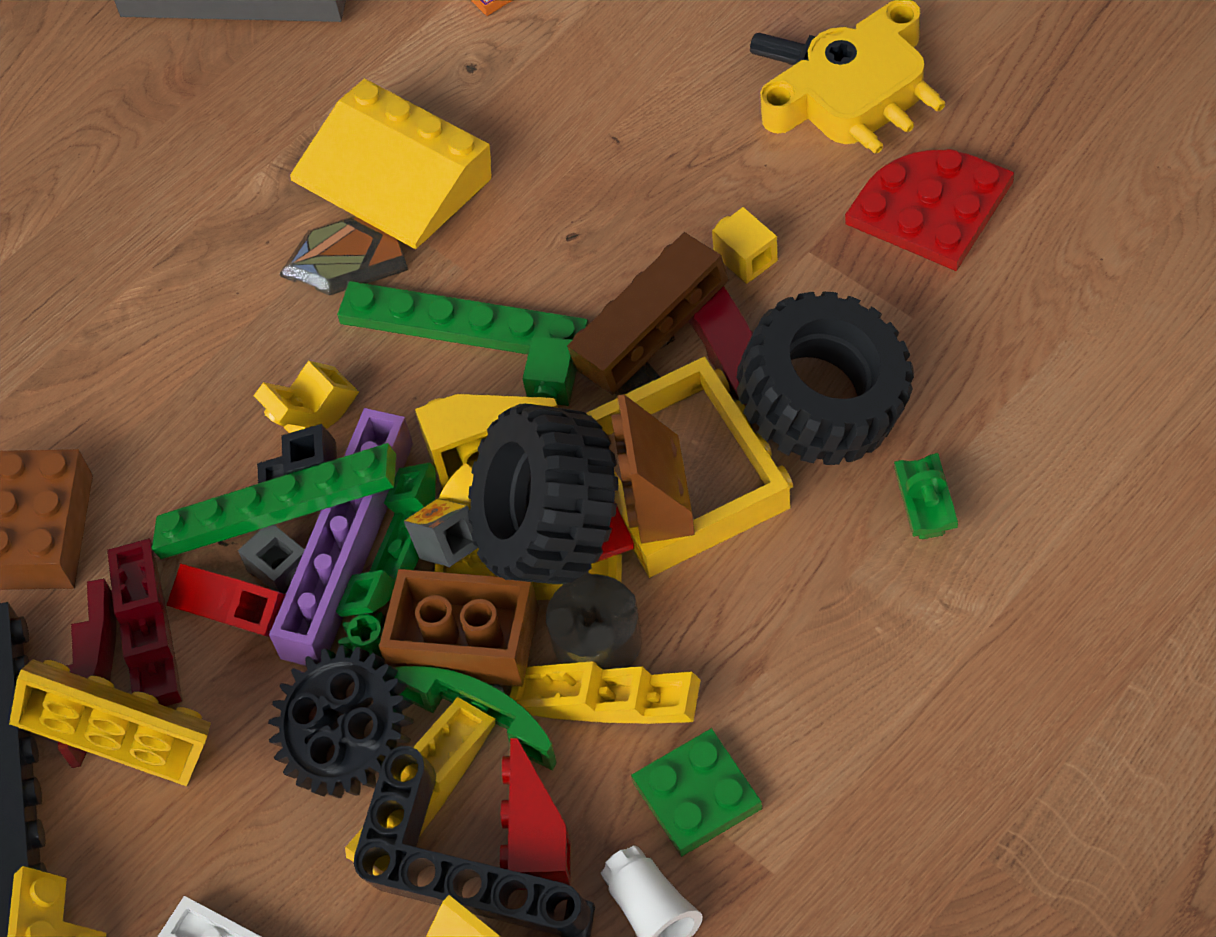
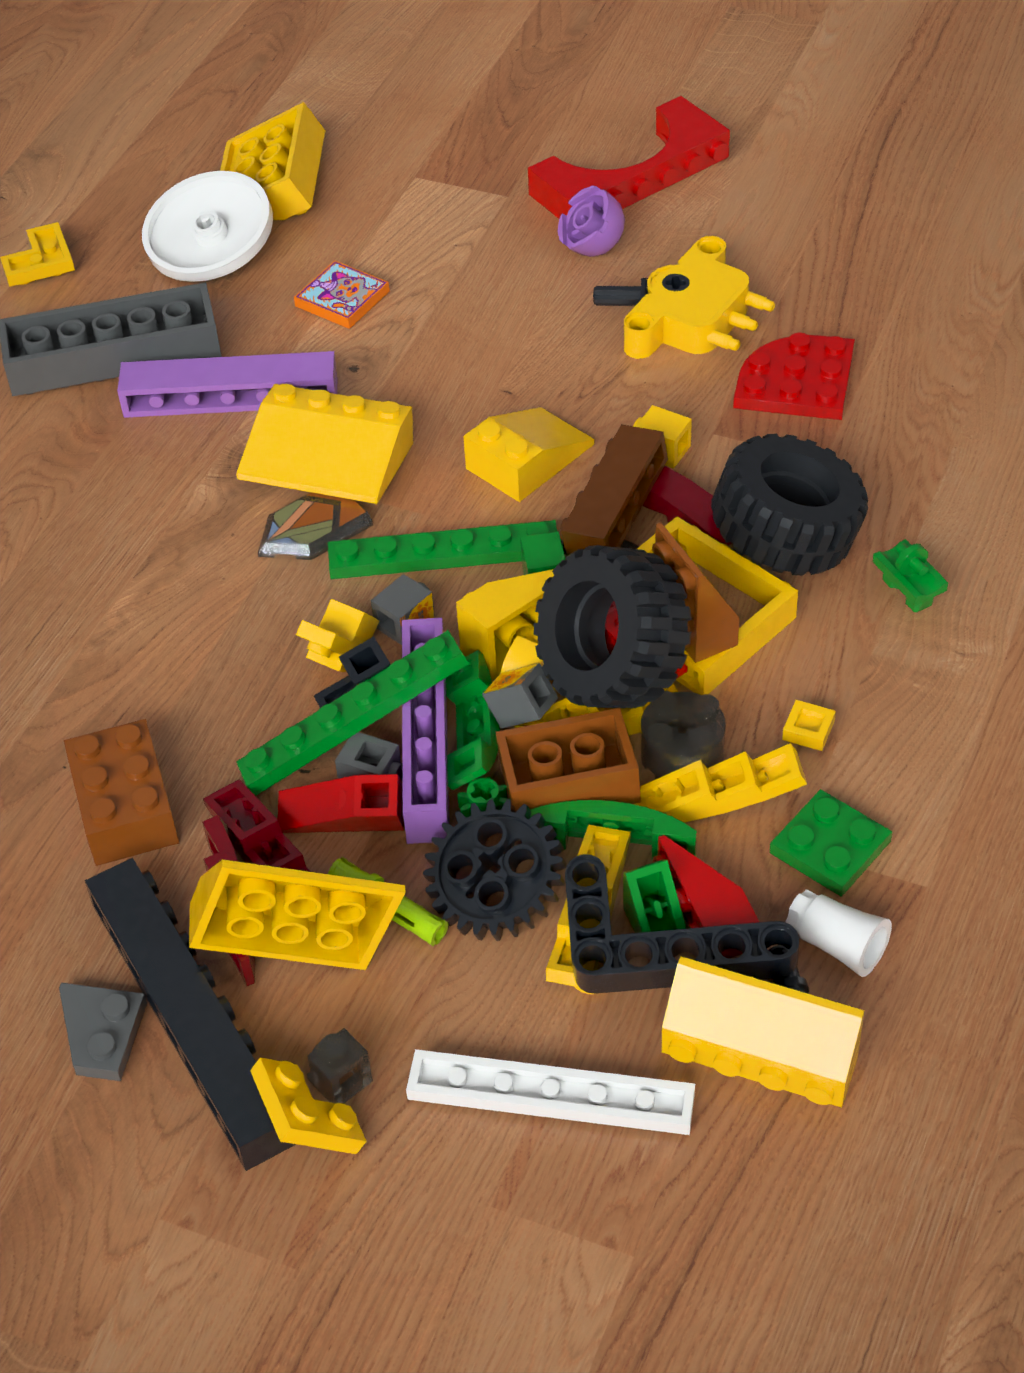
camera: 25 degrees left, 10 degrees down
none -> medium lavender brick [117,351,338,418]
none -> clear smoke brick [307,1028,373,1104]
none -> lime pin [328,857,448,946]
none -> dark grey brick [371,574,435,645]
none -> yellow slope [463,407,594,502]
none -> green slope [623,859,686,933]
none -> yellow plate [782,700,836,751]

